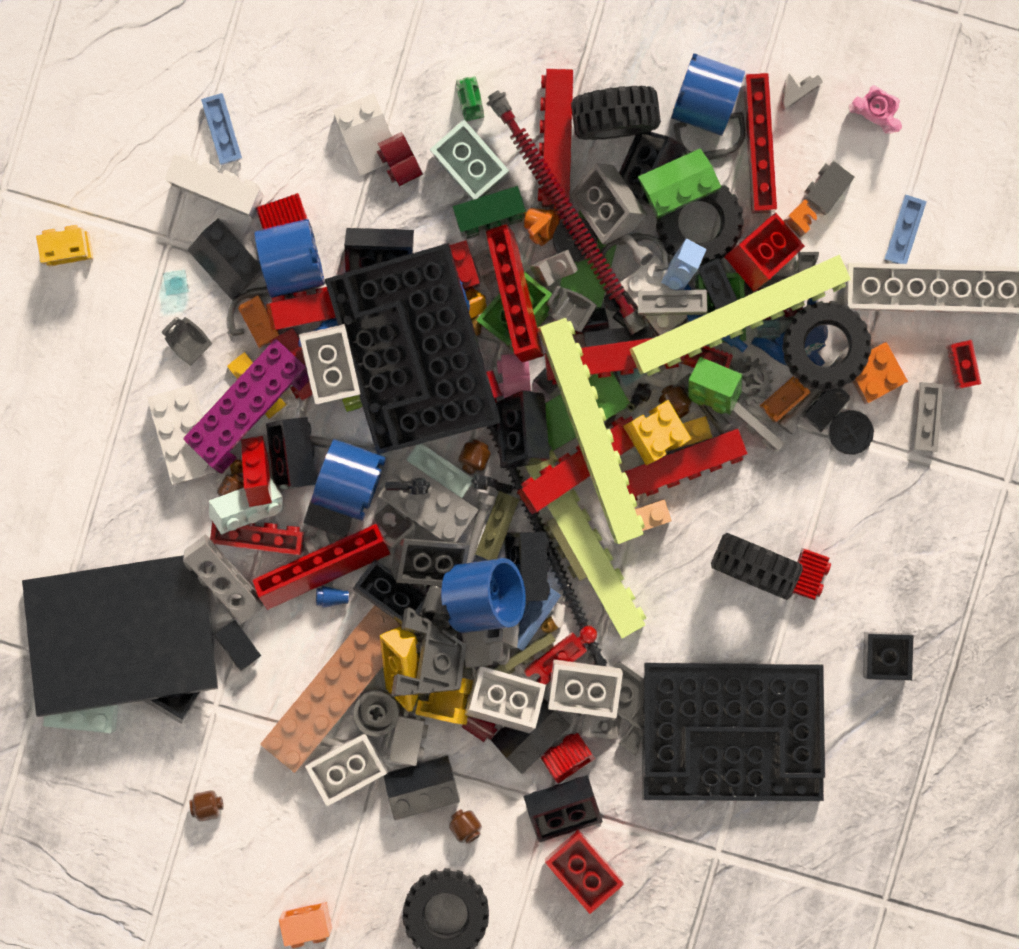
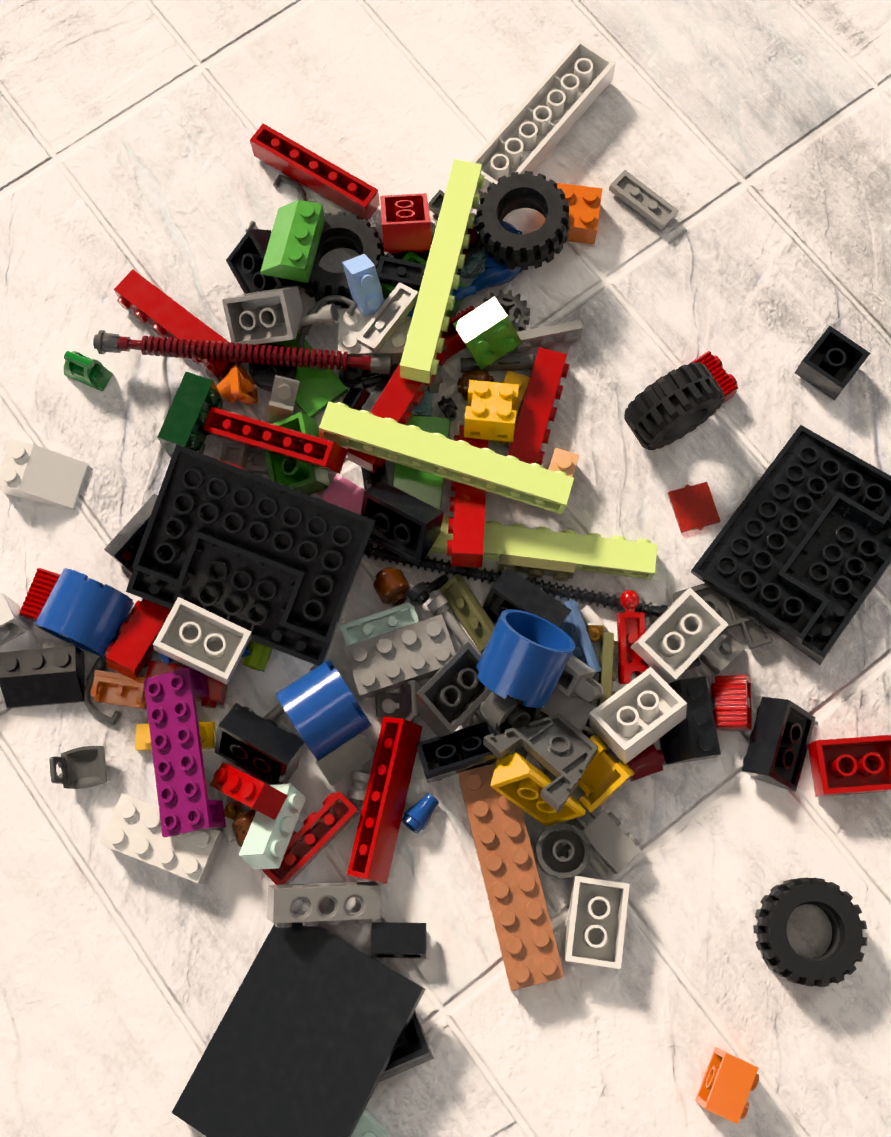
camera: 50 degrees left, 15 degrees down
clear light blue plate [163,269,190,296] -> none
reddish brown head [189,790,224,822] -> none
dark red brick [376,131,423,187] -> none
black slope [384,755,460,821] -> none
black plate [385,478,431,495] -> none
light aqua brick [430,120,509,200] -> none
reddish brown head [449,809,482,844] -> none
dark grey piece [547,286,597,332] -> none
black tyre [571,85,661,140] -> none
blue brick [671,53,745,136] -> none
orange hinge [759,376,811,422] -> none
light grey piece [778,345,848,434] -> none
light grey slope [781,73,823,111] -> none
orange hinge [784,200,817,238] -> none
black hinge [802,388,851,433] -> none
dark grey brick [803,161,855,215] -> none
black tile [828,410,874,455] -> none
bright pink hair [848,85,902,134] -> none
medium blue plate [883,194,927,264] -> none
red brick [946,340,982,389] -> none
none -> clear red piece [667,482,721,533]

